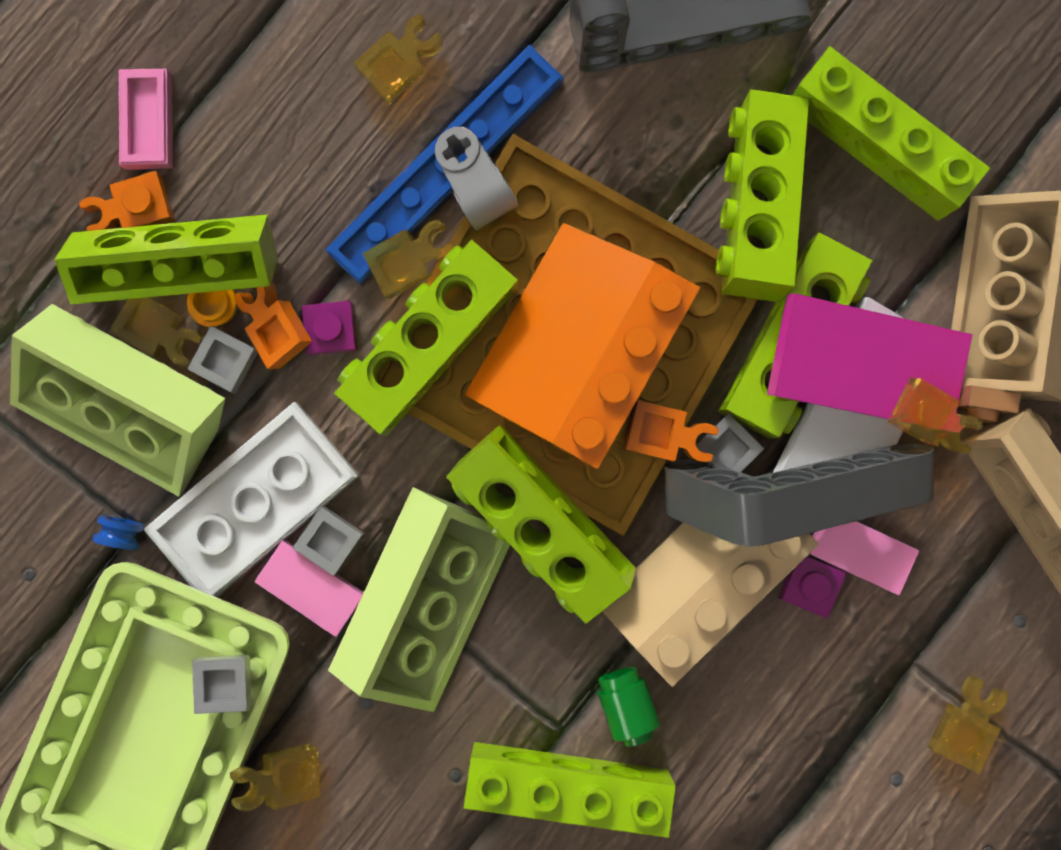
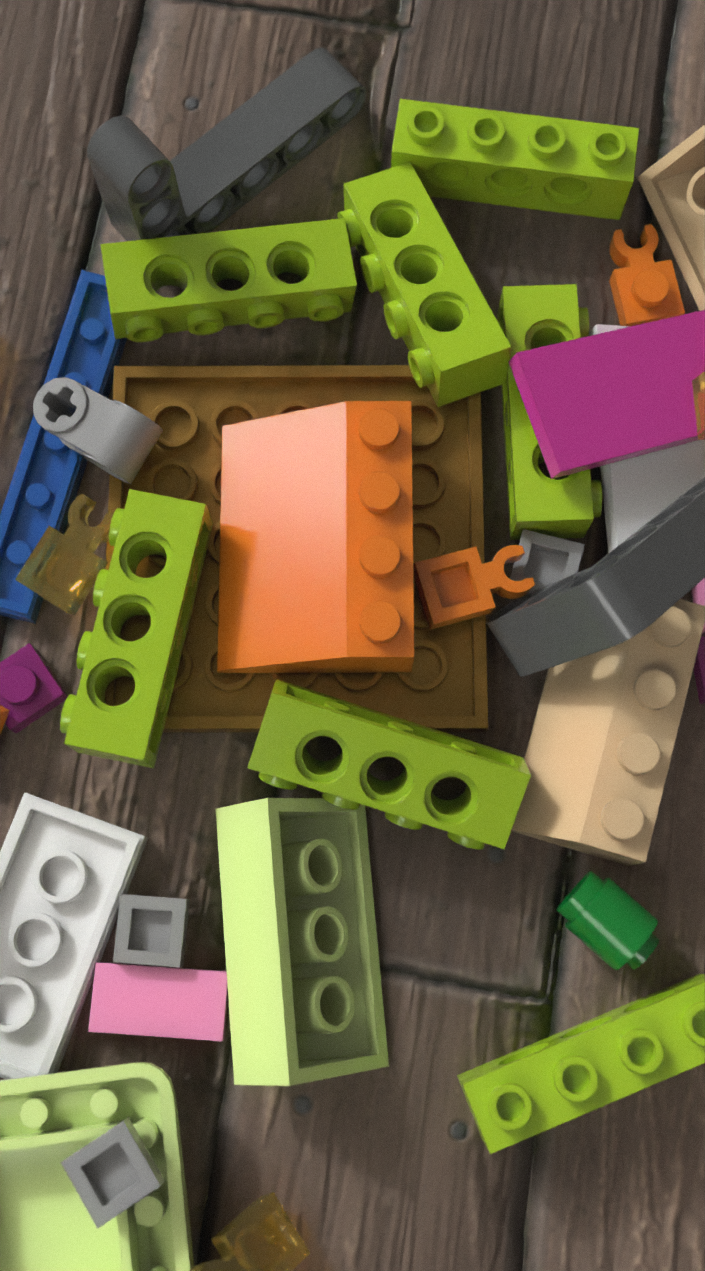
camera: 30 degrees left, 10 degrees down
none -> lime brick [100,218,357,342]
none -> orange plate [609,224,685,327]

